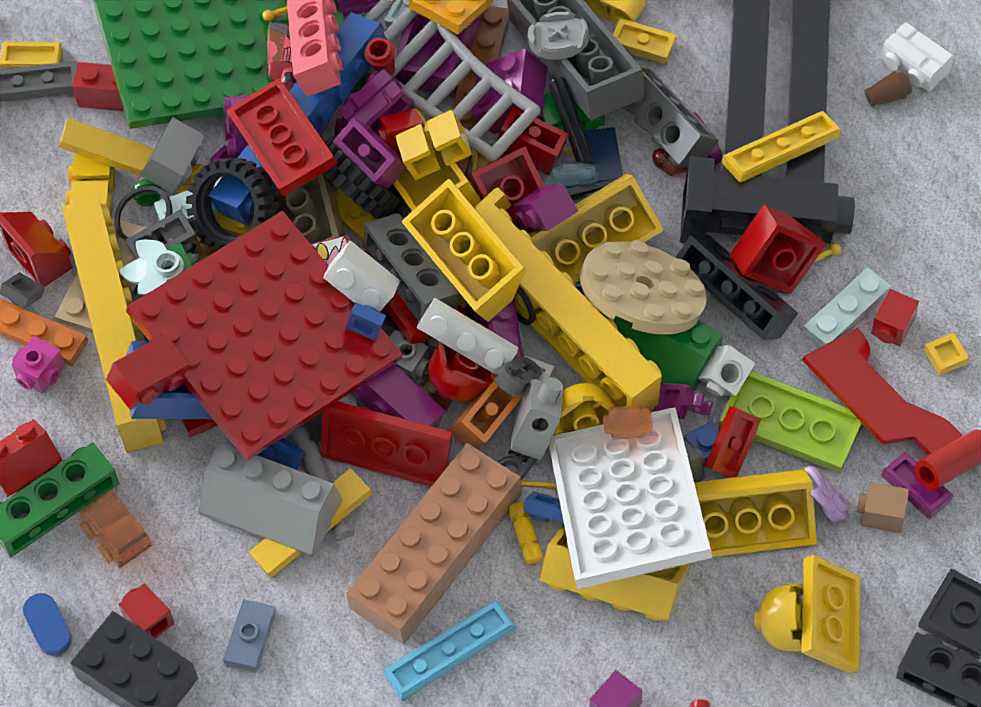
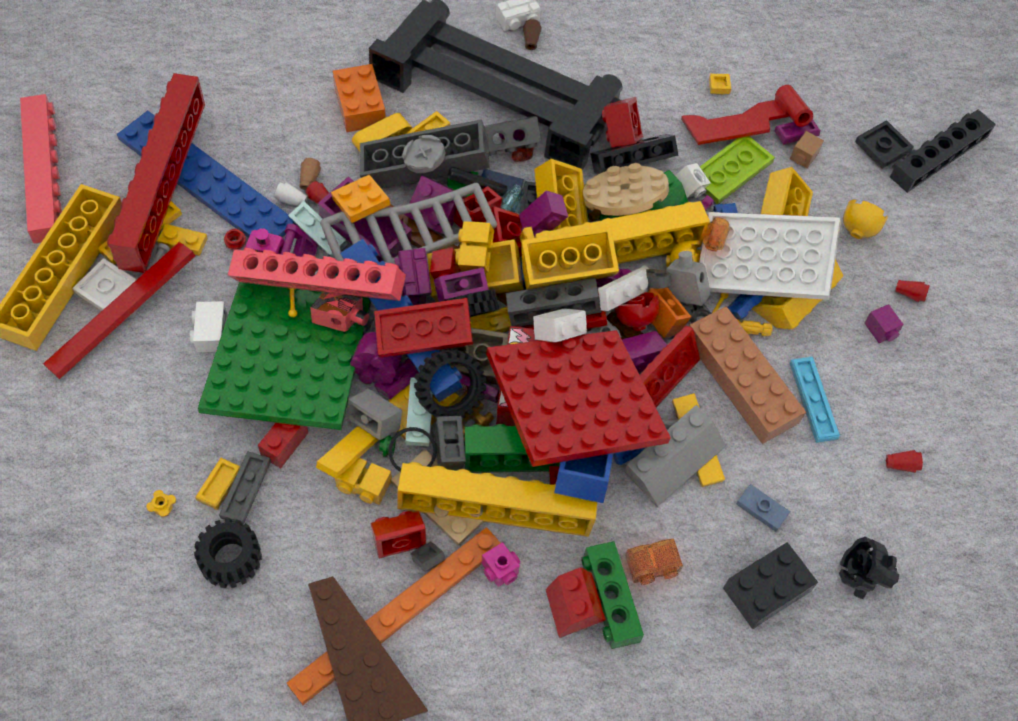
camera: 75 degrees left, 0 degrees up
blue tile [23,593,72,656] -> none
red brick [106,334,190,410] -> none
red brick [118,583,175,639] -> none
light aqua plate [120,240,184,295] -> none
blue plate [345,302,386,341] -> none
red cone [365,38,396,75] -> none
red plate [705,406,761,478] -> none
yellow tile [722,111,841,183] -> none
yellow plate [801,555,860,674] -> none
light aqua plate [803,267,891,347] -> none
lavender plate [804,466,850,523] -> none
red brick [871,289,919,347] -> none

